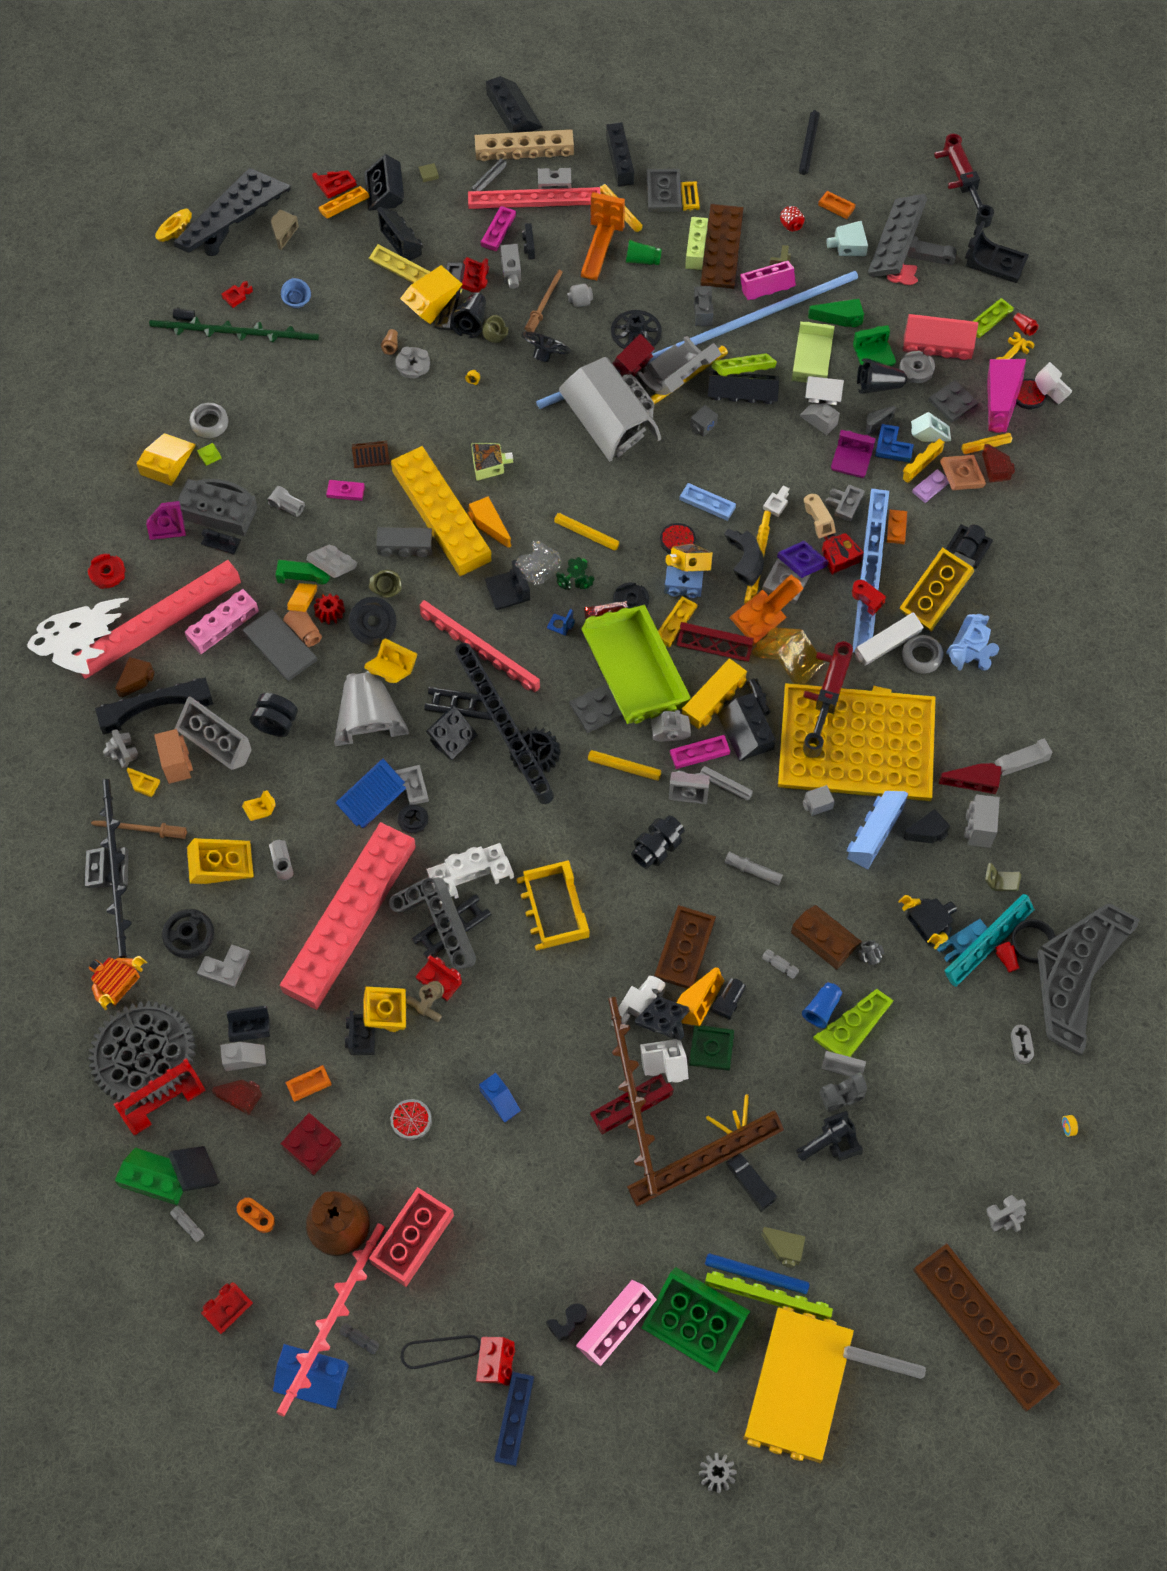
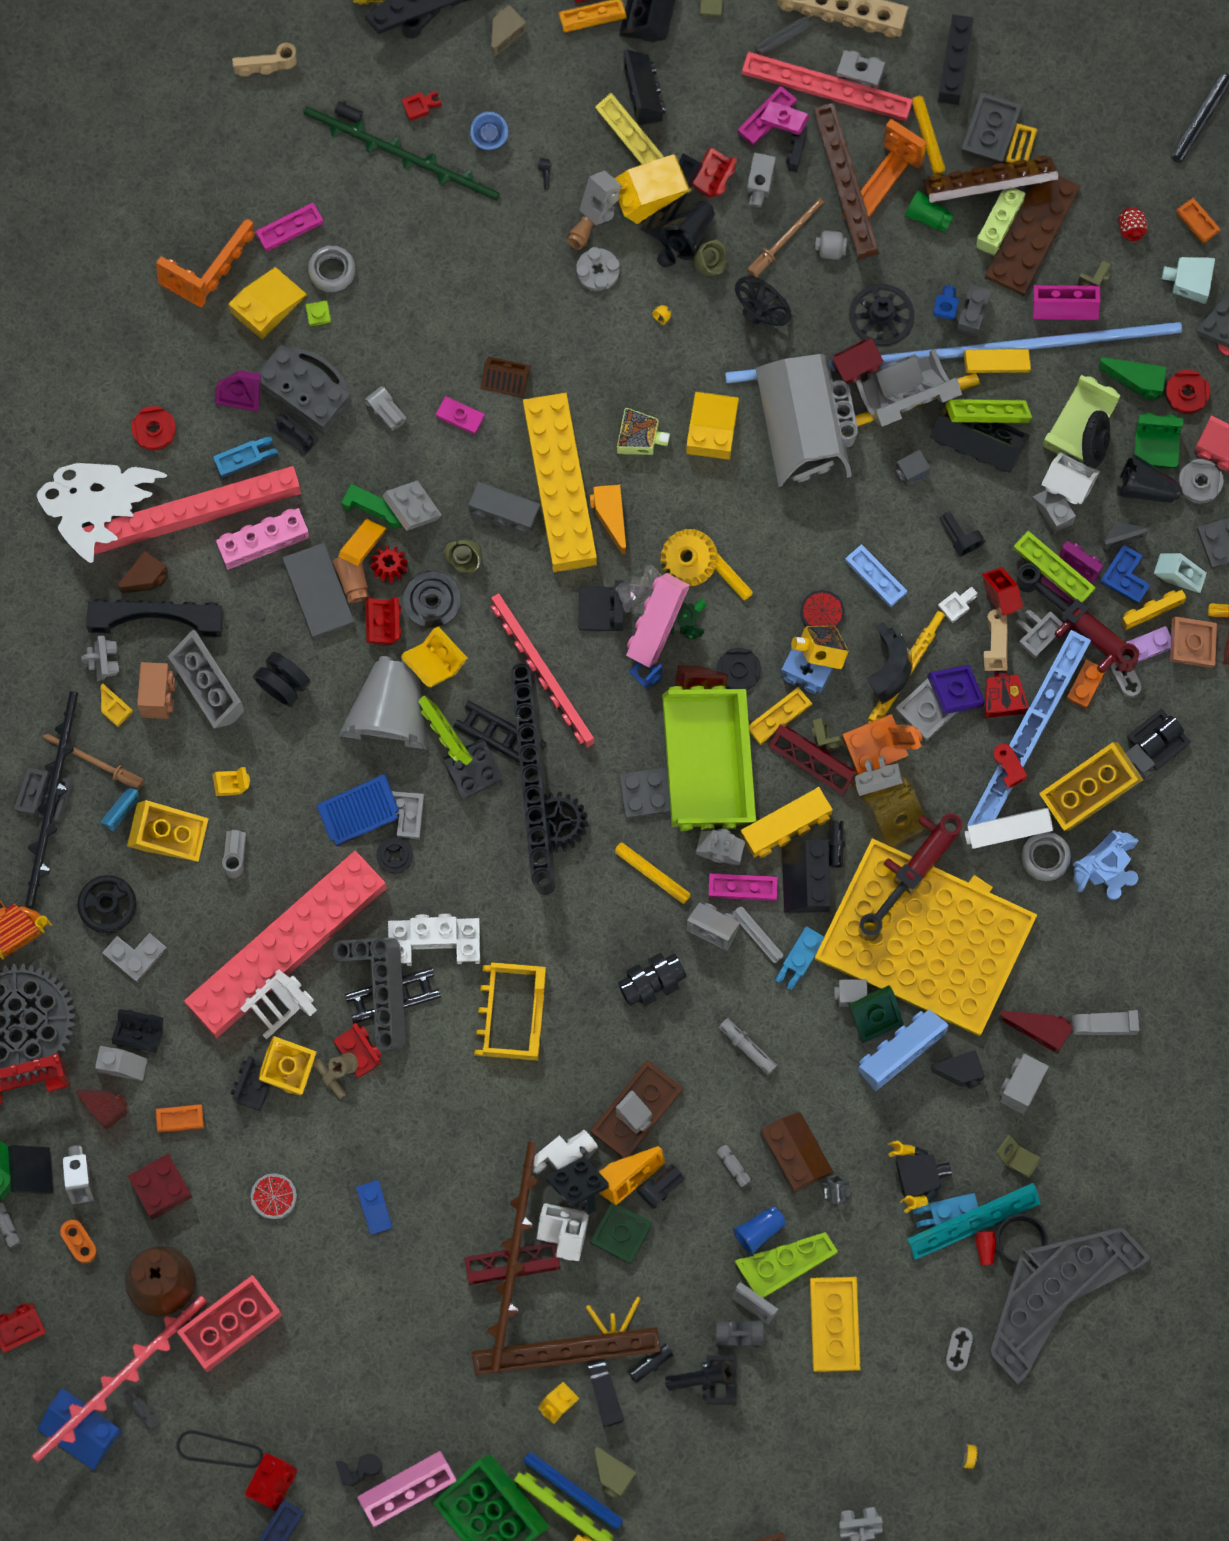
camera: 20 degrees right, 10 degrees up
none -> light grey torso [63,1146,95,1204]
none -> dark azure slope [100,788,140,831]
none -> orange bracket [156,219,255,308]
none -> dark azure hinge [213,437,278,478]
none -> tan plate [233,43,297,76]
none -> white plate [240,969,316,1039]
none -> dark pink plate [255,203,324,252]
none -> red bracket [365,597,402,645]
none -> lime plate [418,695,473,765]
none -> black hand [538,158,551,189]
none -> yellow bracket [538,1382,579,1424]
none -> light grey brick [579,170,622,225]
none -> light grey slope [616,1090,652,1134]
none -> bright pink brick [626,573,690,667]
none -> black pin [628,1344,674,1384]
none -> black hinge [657,248,676,268]
none -> yellow gear [660,529,718,587]
none -> yellow slope [686,392,739,460]
none -> dark pink plate [760,101,809,135]
none -> dark azure hinge [775,926,824,990]
none -> yellow tile [810,1277,860,1372]
none -> olive bracket [812,718,845,752]
none -> reddish brown tile [813,103,879,259]
none -> dark green plate [848,985,904,1043]
none -> light grey hinge [855,756,903,796]
none -> reddish brown plate [923,156,1059,202]
none -> blue bracket [933,285,959,320]
none -> black piece [939,512,985,557]
none -> yellow tile [964,349,1031,373]
none -> red brick [982,567,1023,615]
none -> lime plate [1013,531,1095,603]
none -> dark red piece [1016,563,1139,673]
none -> black wheel [1082,410,1110,468]
none -> light grey beam [1110,658,1141,698]
none -> red plate [1165,370,1210,414]

